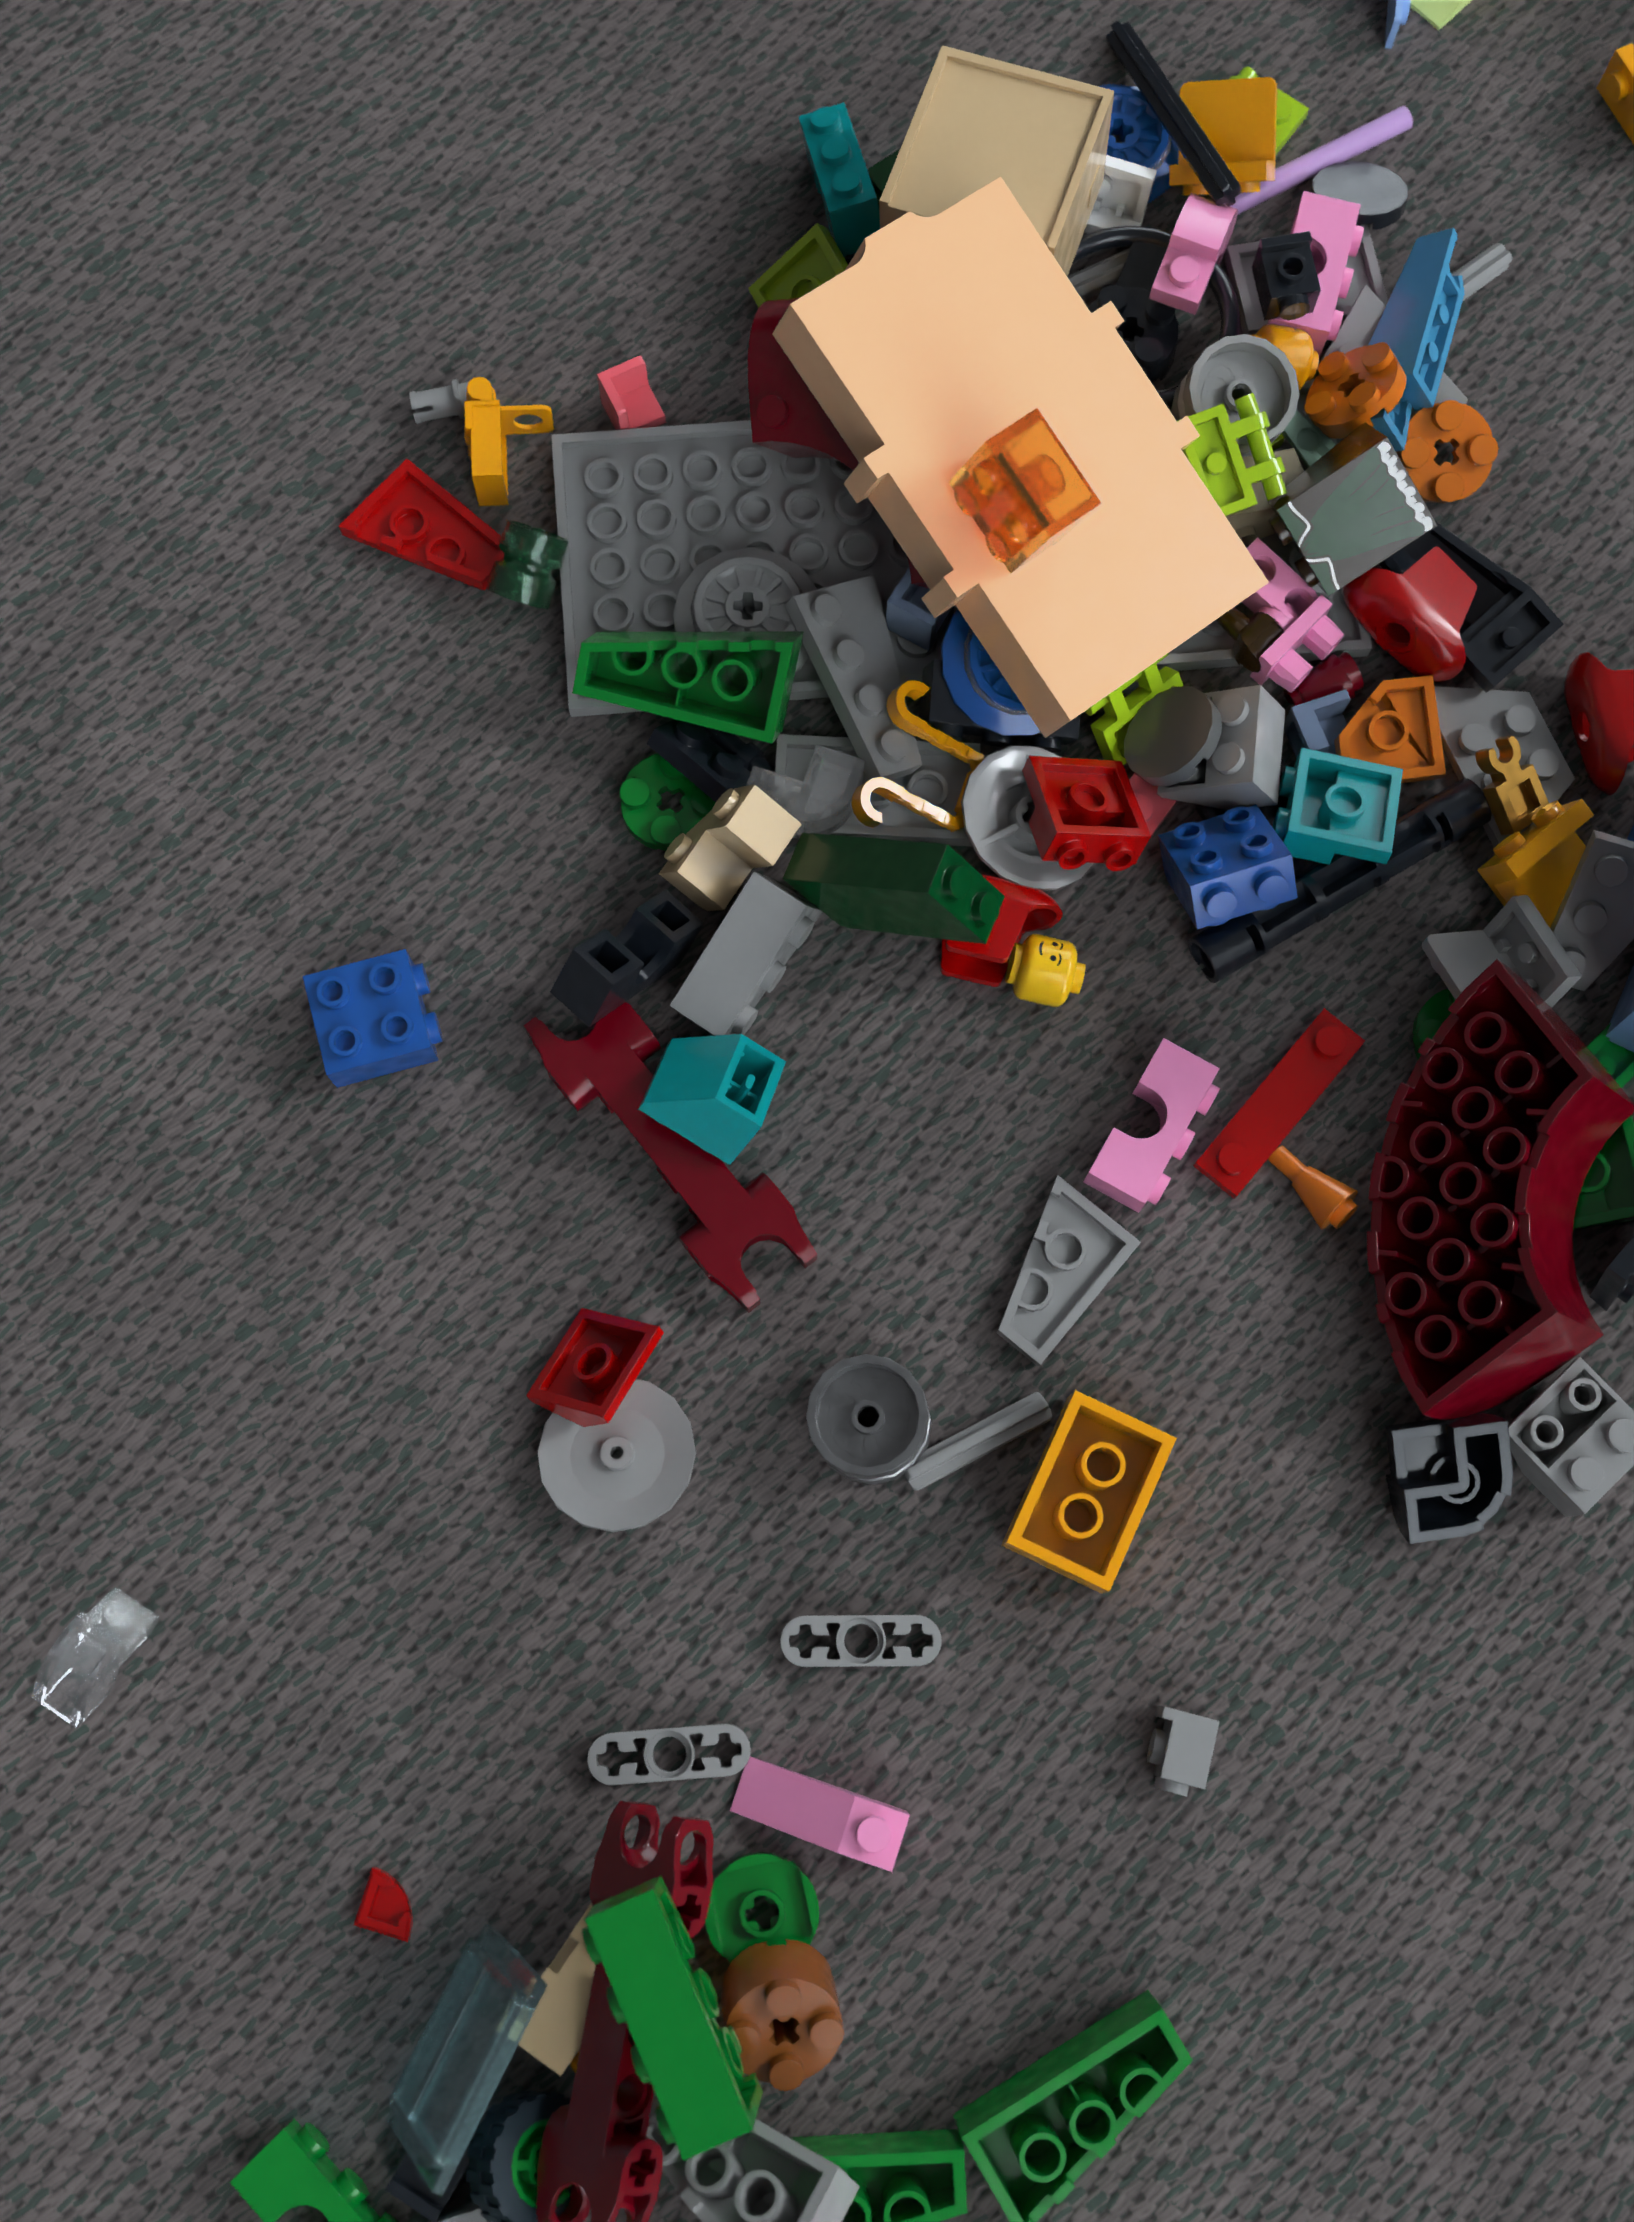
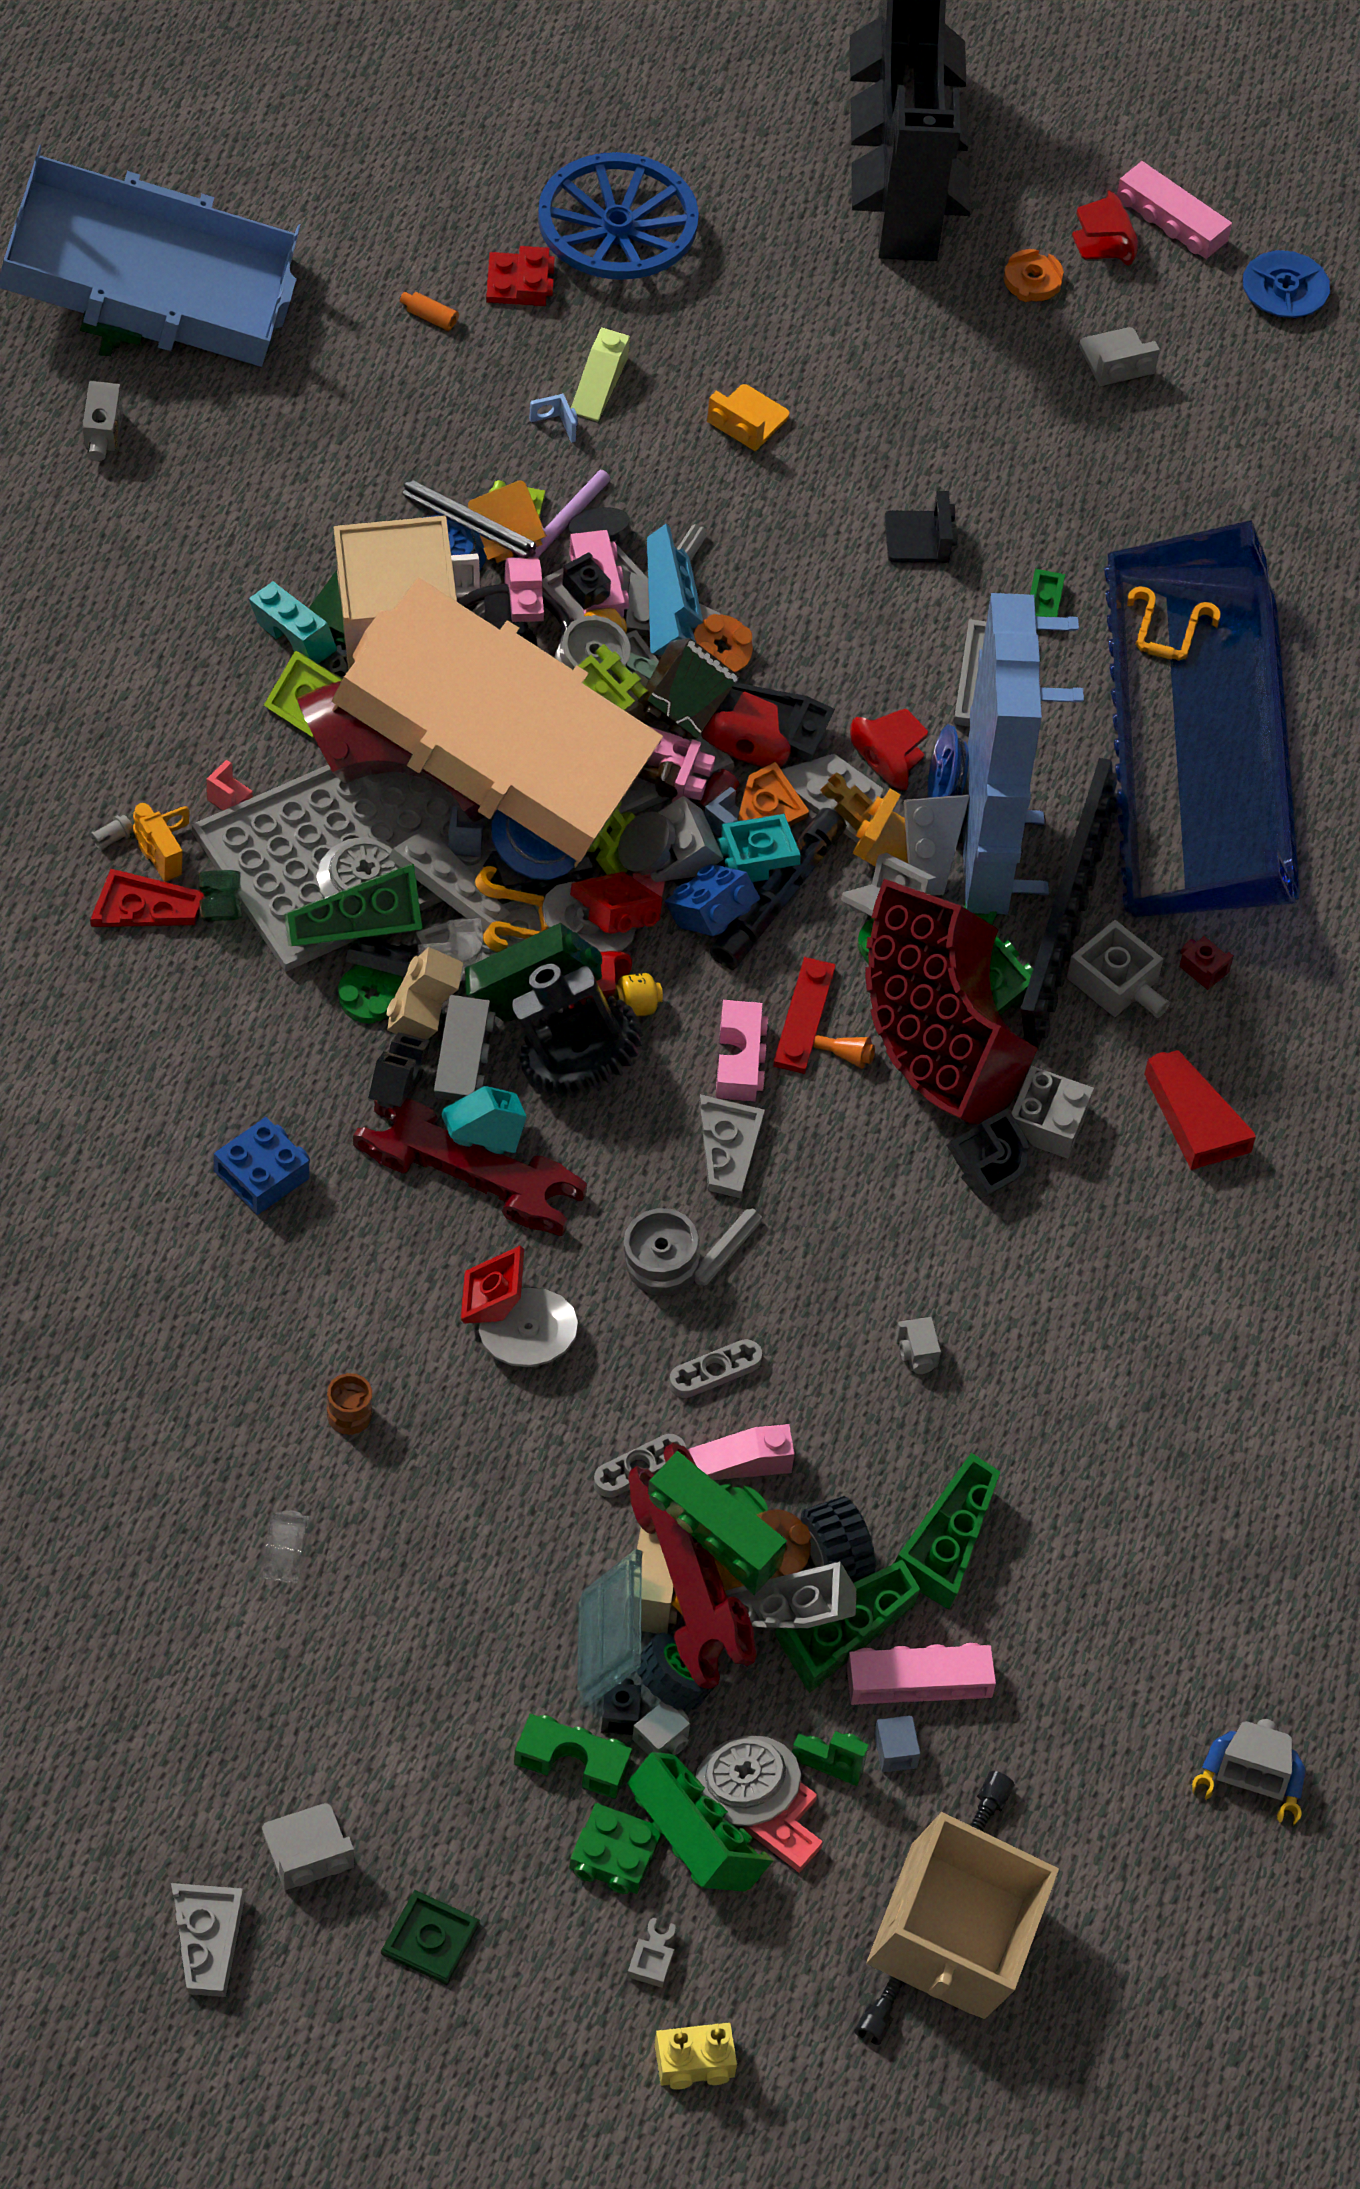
camera: 30 degrees left, 20 degrees down
red tile [354,1867,413,1942] -> none
clear orange brick [949,408,1101,574] -> none
light orange brick [1001,1390,1177,1593] -> none
orange plate [1304,342,1406,439] -> none
none -> dark orange wheel [327,1373,372,1435]
none -> black piece [513,964,644,1099]
none -> black wheel [800,1496,876,1583]

